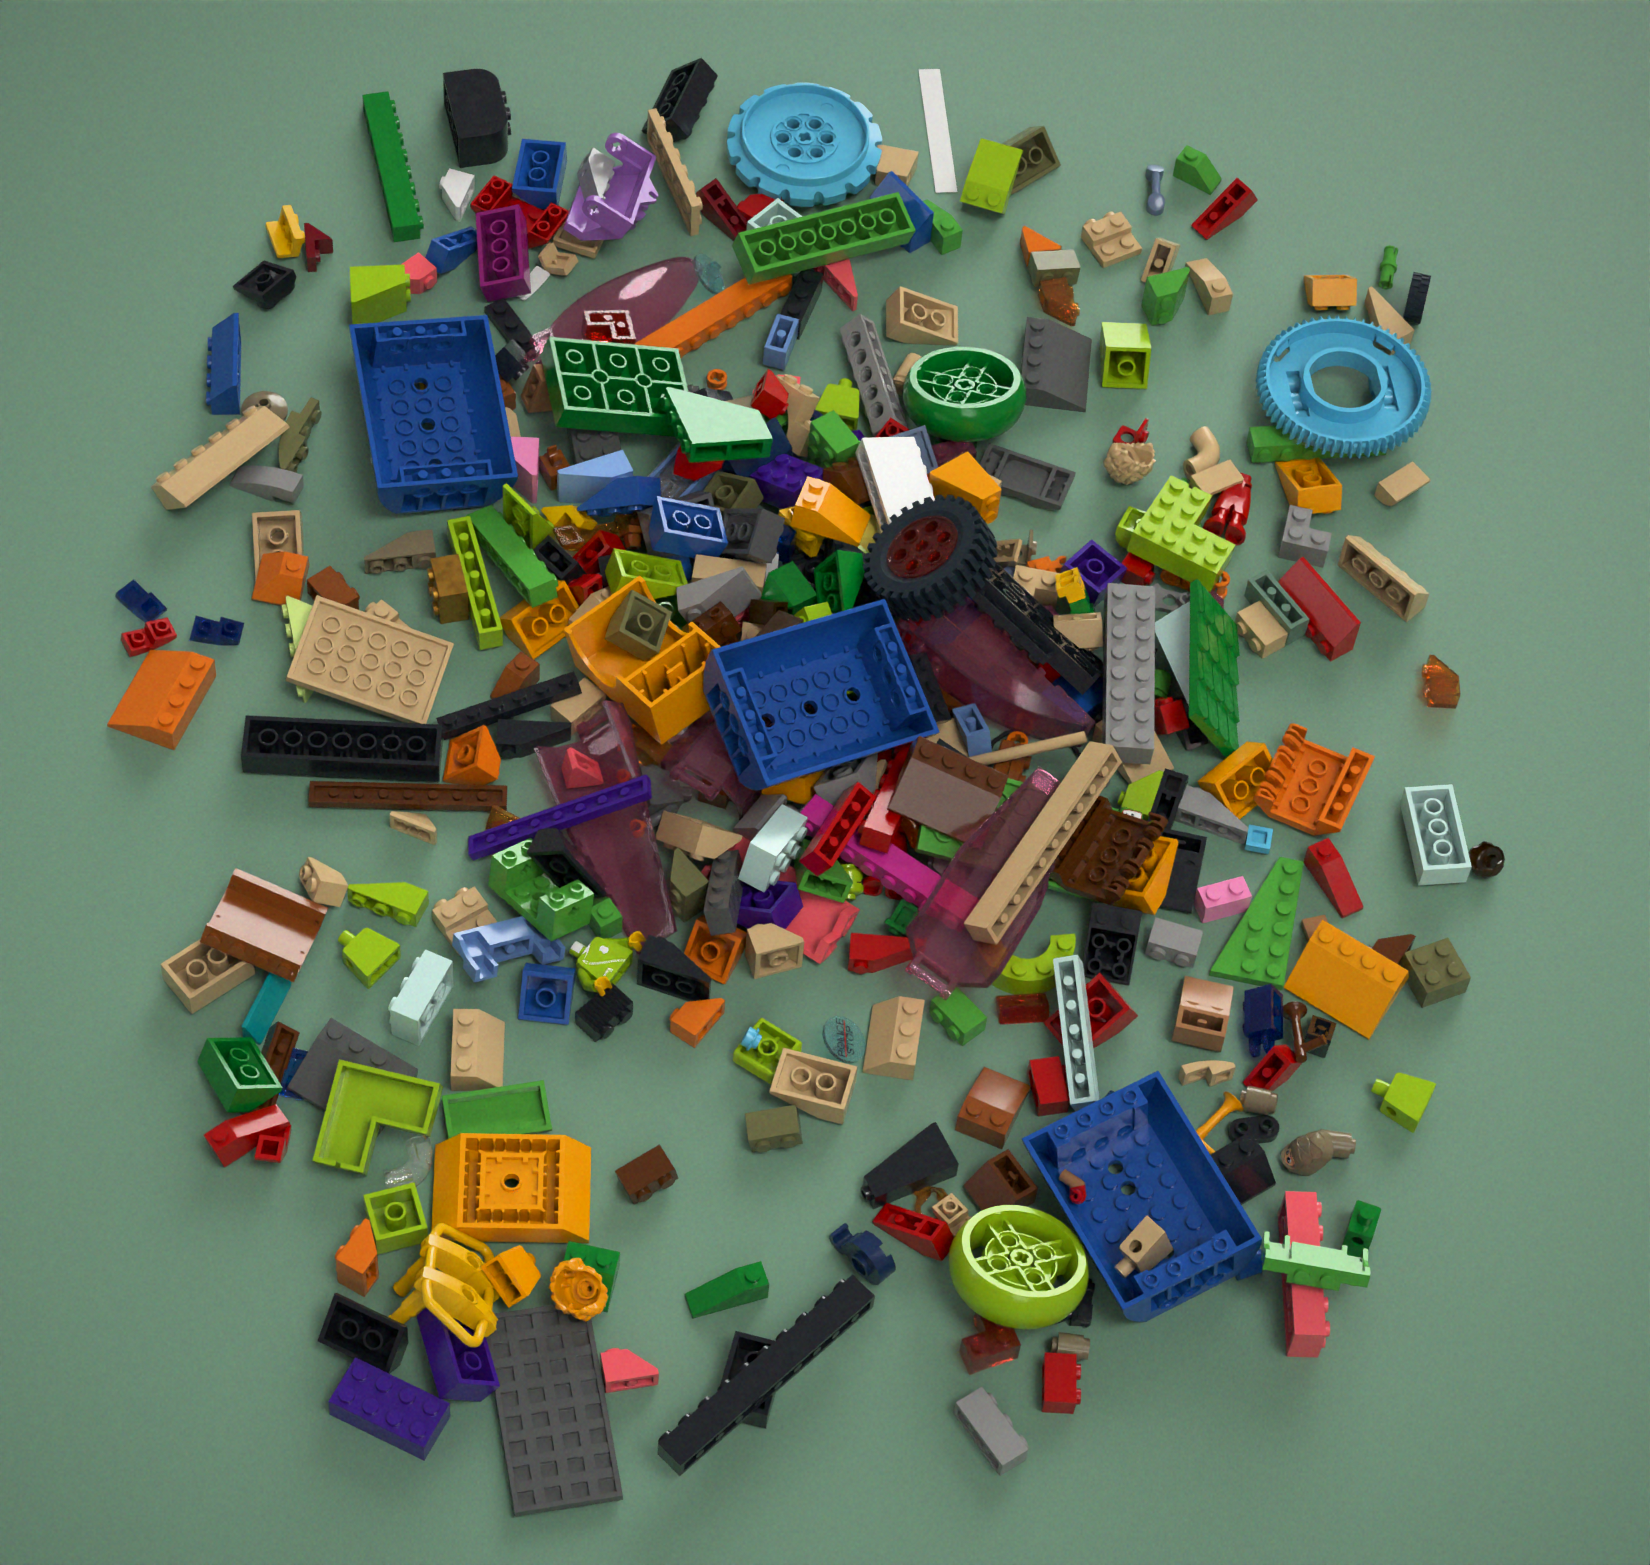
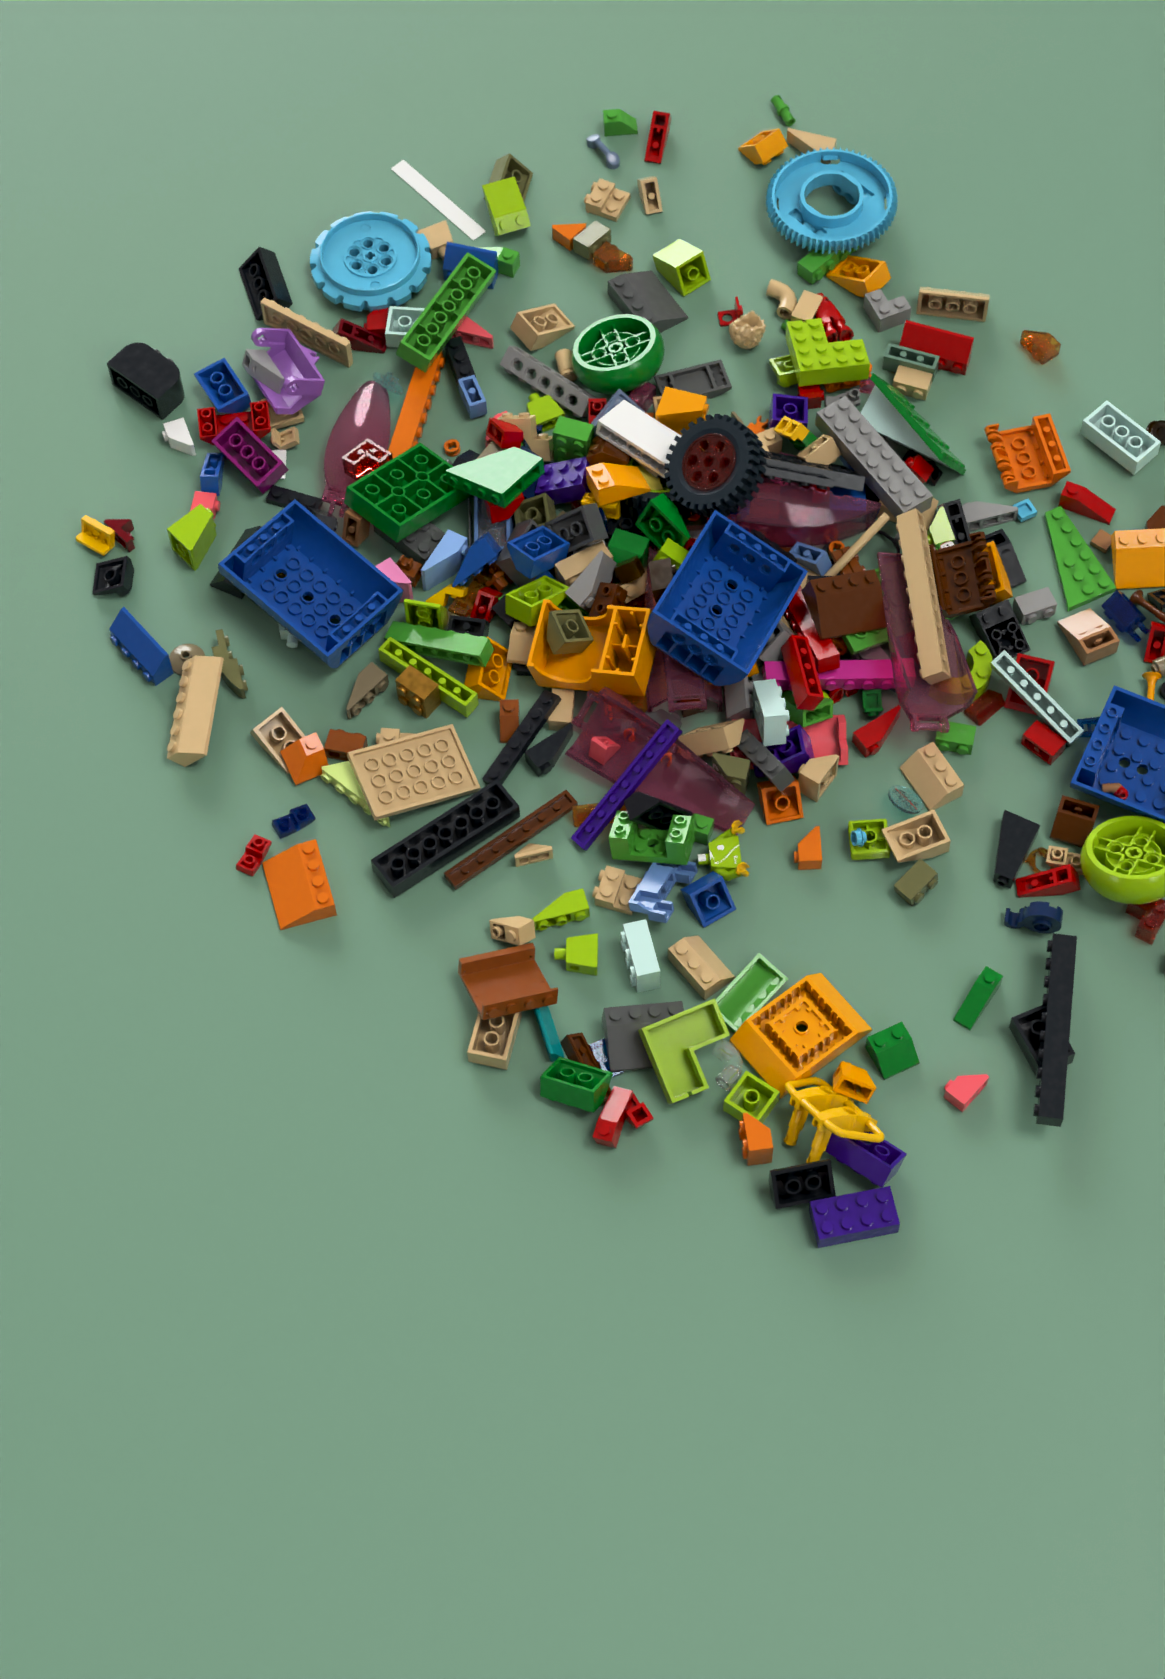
camera: 30 degrees left, 5 degrees up
clear blue slope [115,579,167,622] -> none
light grey slope [230,466,304,503] -> none
green brick [362,91,424,242] -> none
orange slope [443,725,501,785] -> none
dark grey plate [486,1305,623,1517] -> none
light orange hair [549,1258,608,1322] -> none
red slope [567,574,603,607] -> none
black brick [575,983,633,1042] -> none
reddish brown brick [615,1144,678,1204] -> none
black slope [637,935,711,1002] -> none
dark orange slope [955,1067,1031,1149] -> none
bright green slope [1141,267,1190,326] -> none
tan slope [1178,1060,1236,1087] -> none
tan slope [1185,258,1233,315] -> none
bright pink brick [1194,876,1252,924] -> none
light orange slope [1197,741,1272,820] -> none
tan brick [1374,461,1431,506] -> none
black wheel [1403,272,1431,324] -> none

